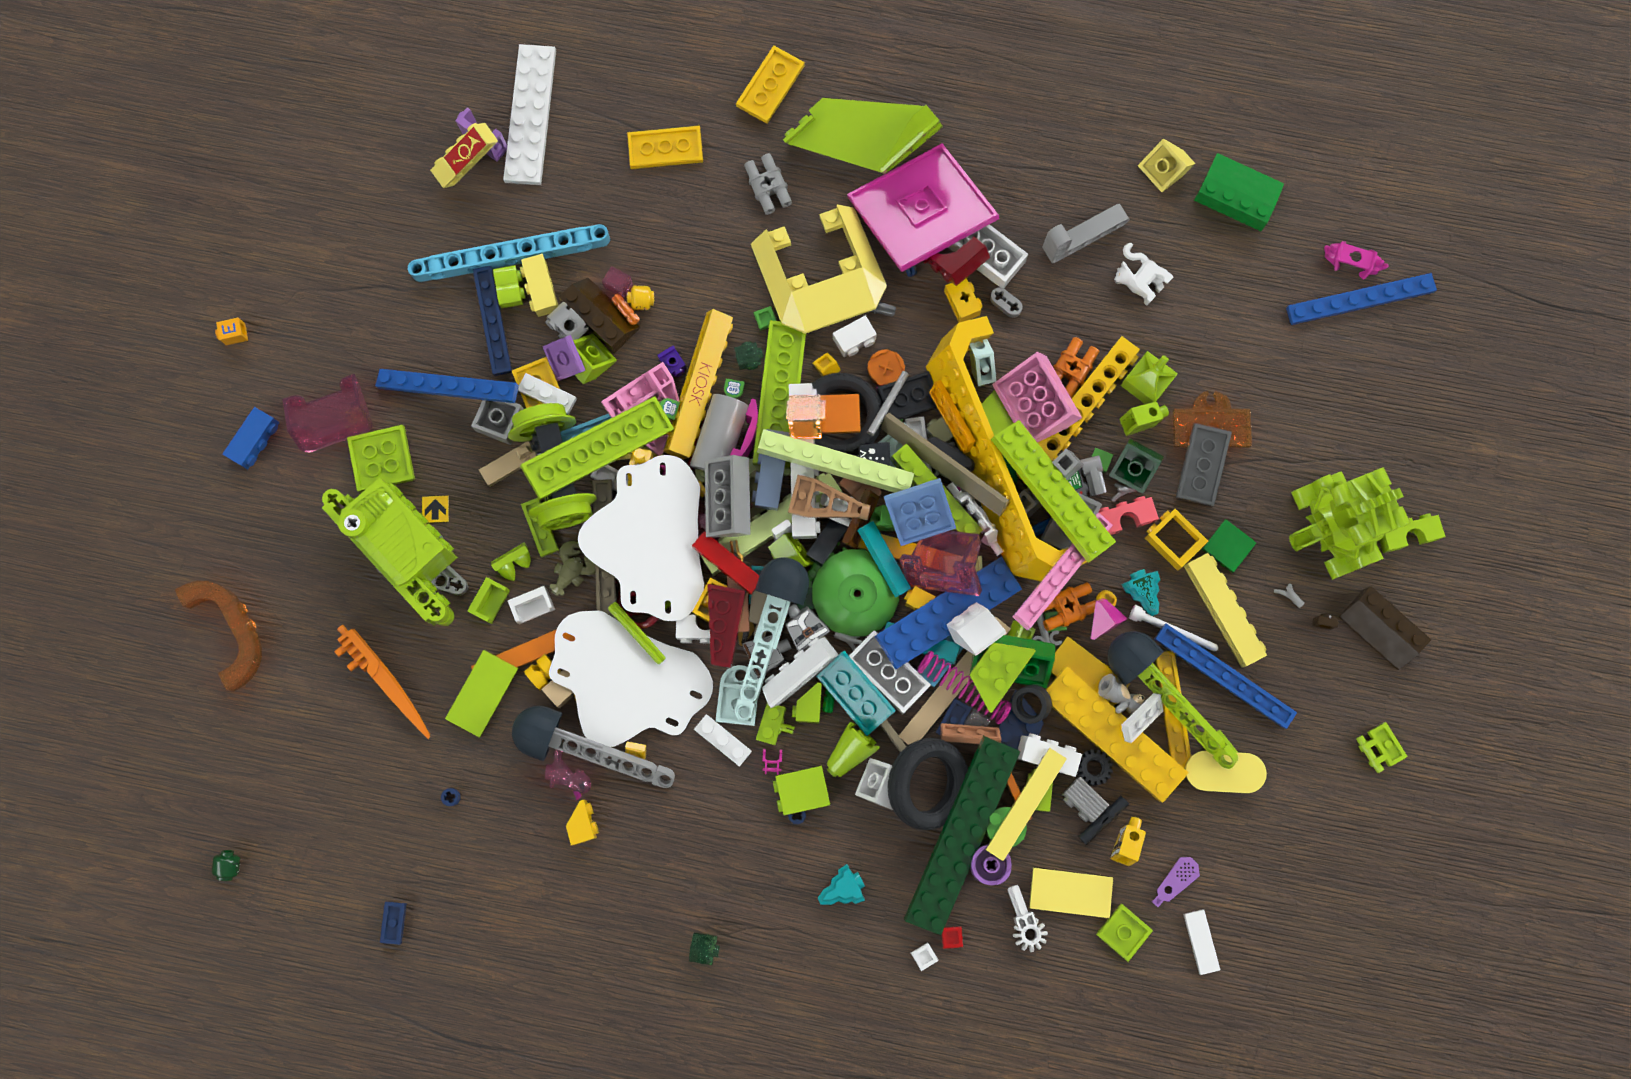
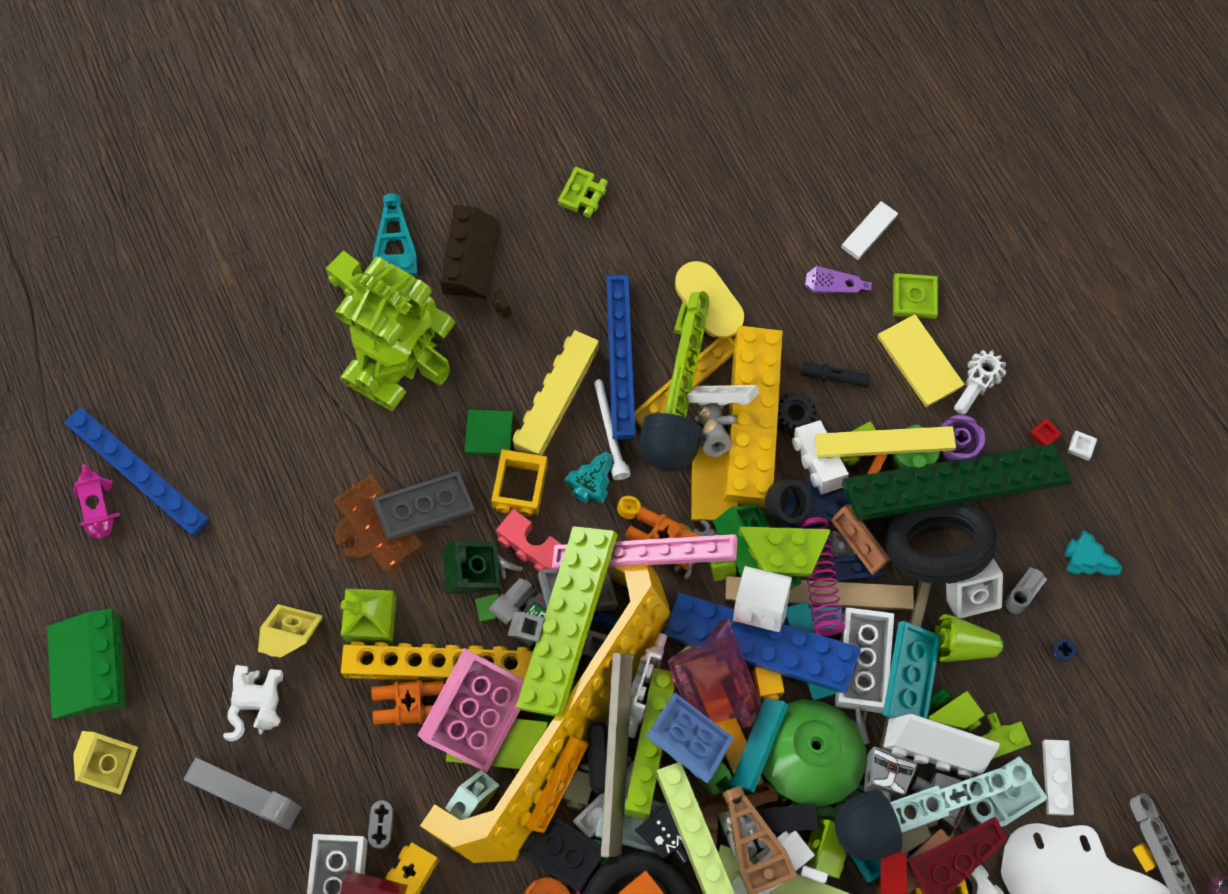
camera: 130 degrees left, 10 degrees down
dark pink piece [763,749,782,775] -> none
lime panel [773,766,830,815] -> none
light grey piece [867,371,909,436] -> none
light grey brick [1062,777,1109,822] -> none
slope [1091,598,1127,640] -> none
yellow torso [1110,817,1146,866] -> none
lime torso [1119,402,1169,436] -> none
light grey bar [1274,584,1304,608] -> none
none -> light yellow slope [258,604,322,658]
none -> teal plate [373,193,418,277]
none -> light grey piece [1005,567,1047,614]

